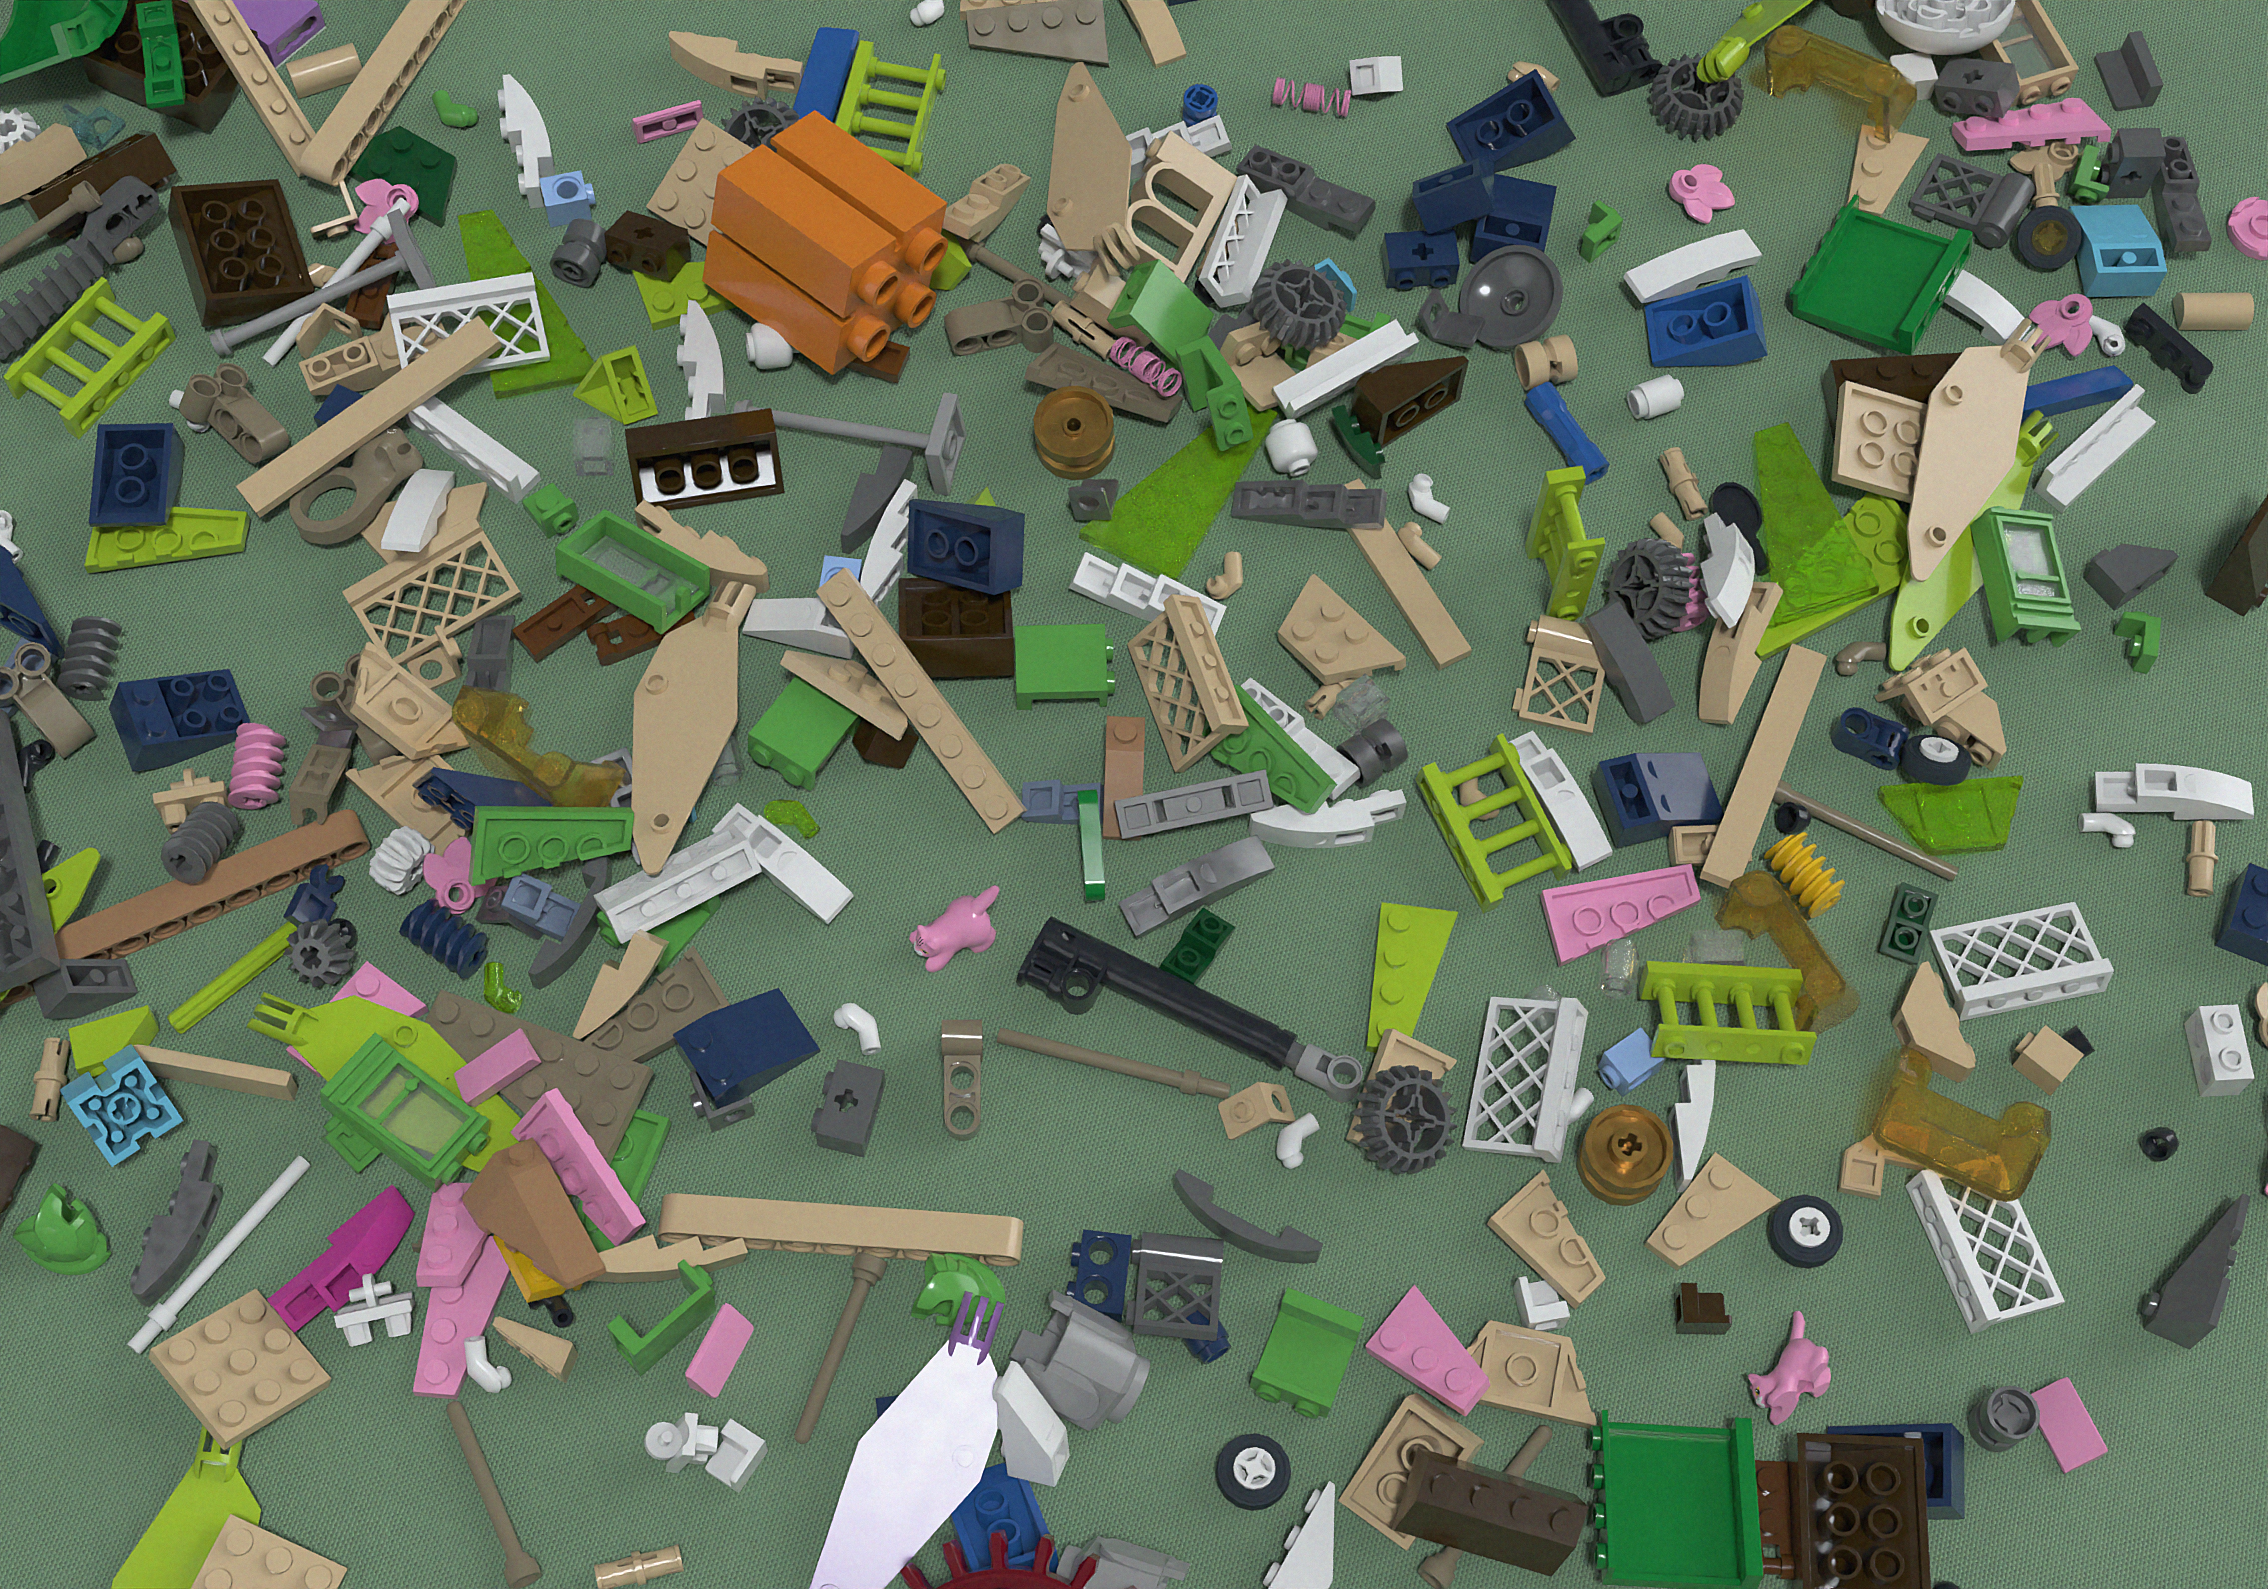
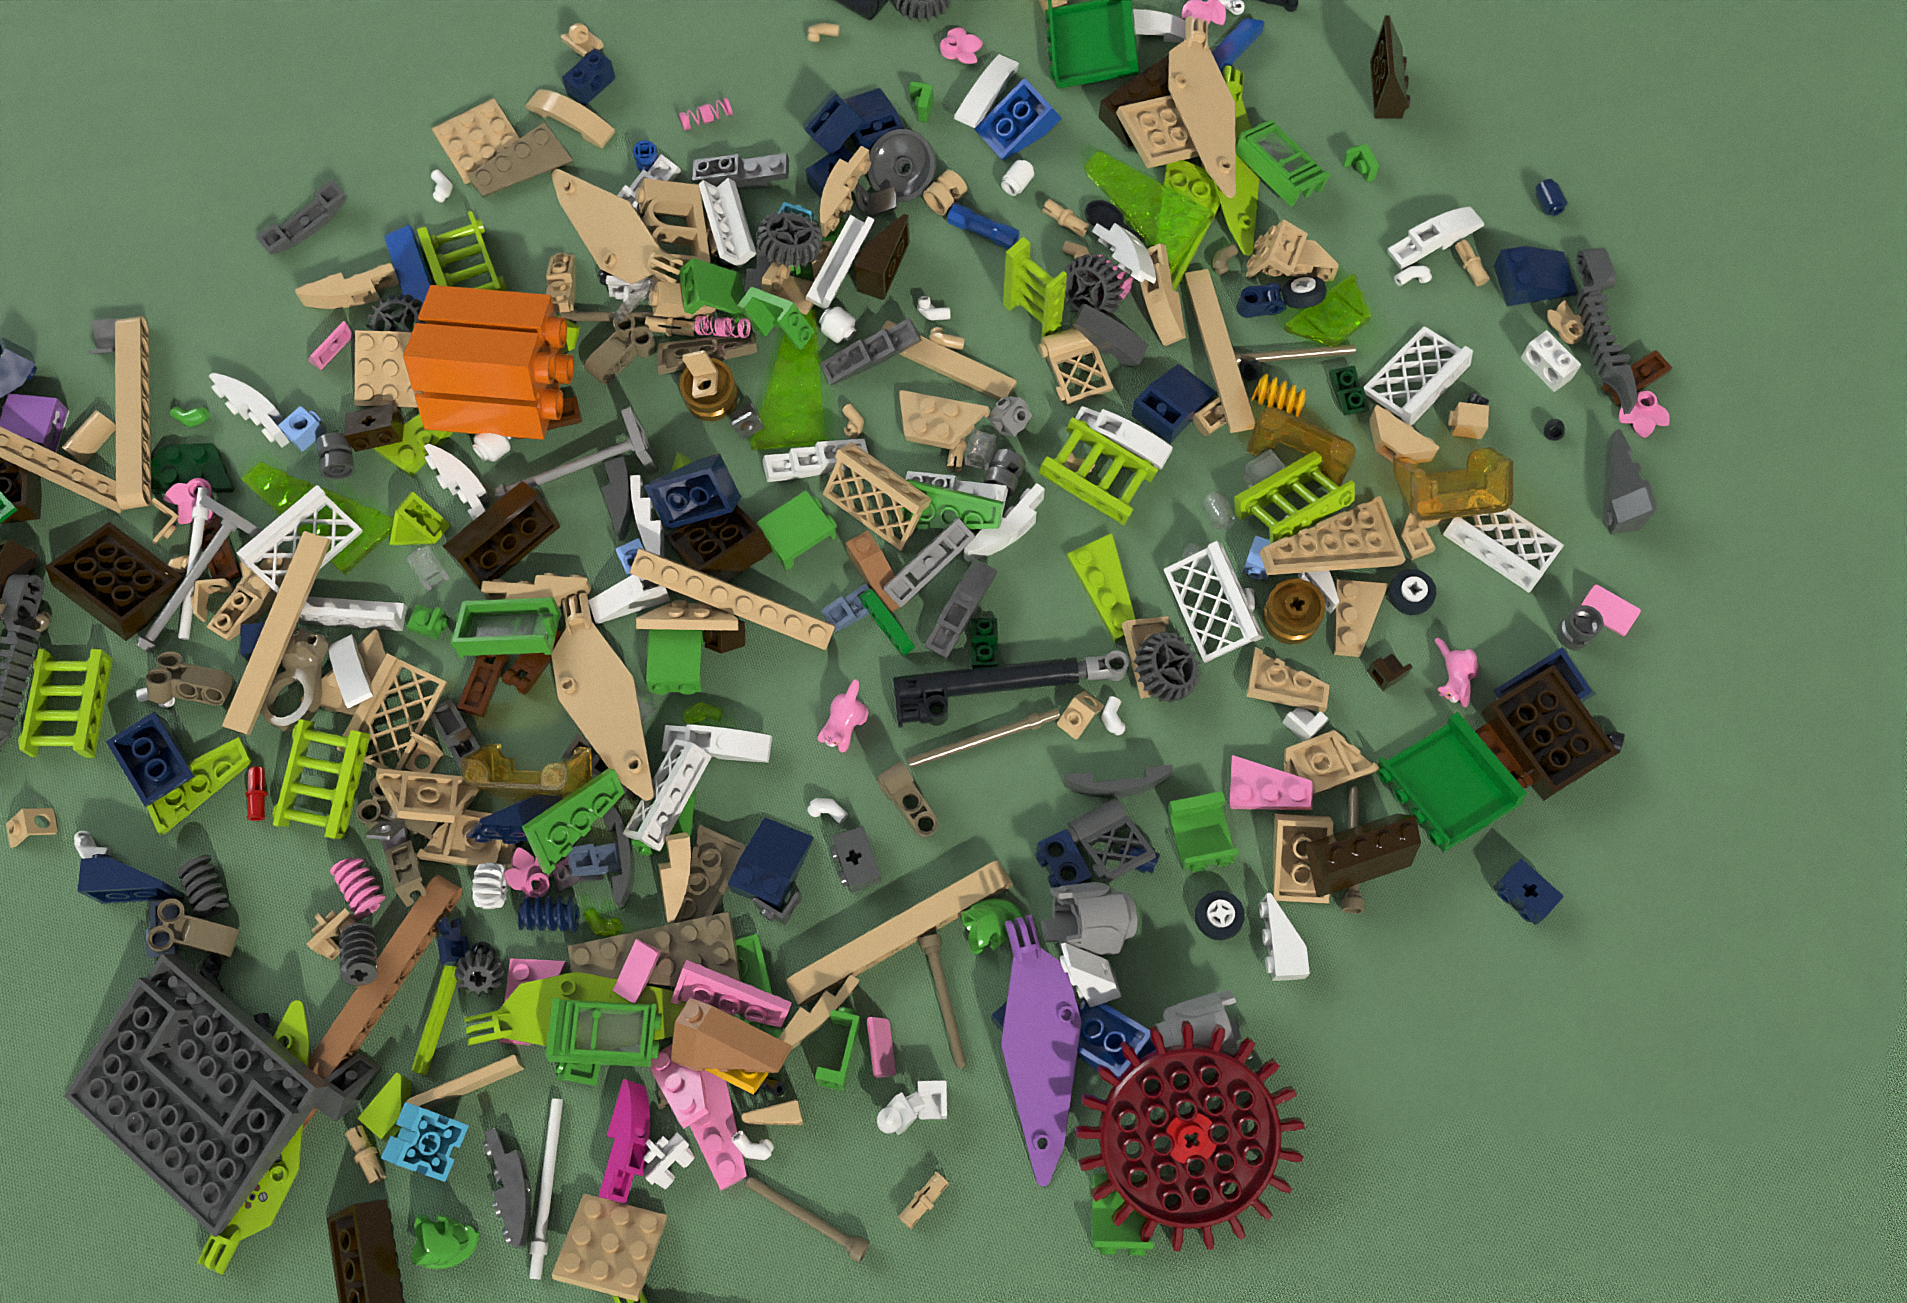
camera: 30 degrees left, 5 degrees up
dark blue slope [109,669,251,772] -> none
dark green slope [1331,404,1386,480] -> none
white panel [1349,56,1403,95] -> none
dark blue slope [1446,69,1576,172] -> none
bright pink wing [1540,864,1701,967] -> none
white fence [2034,384,2156,513] -> none
dark grey slope [2084,543,2179,611] -> none
none -> red axle [245,767,268,821]
none -> lime fence [272,719,371,839]
none -> clear tile [614,279,656,323]
none -> tan bracket [682,351,718,398]
none -> tan slope [820,146,871,238]
none -> light grey brick [987,396,1033,437]
none -> tan wing [1259,495,1406,575]

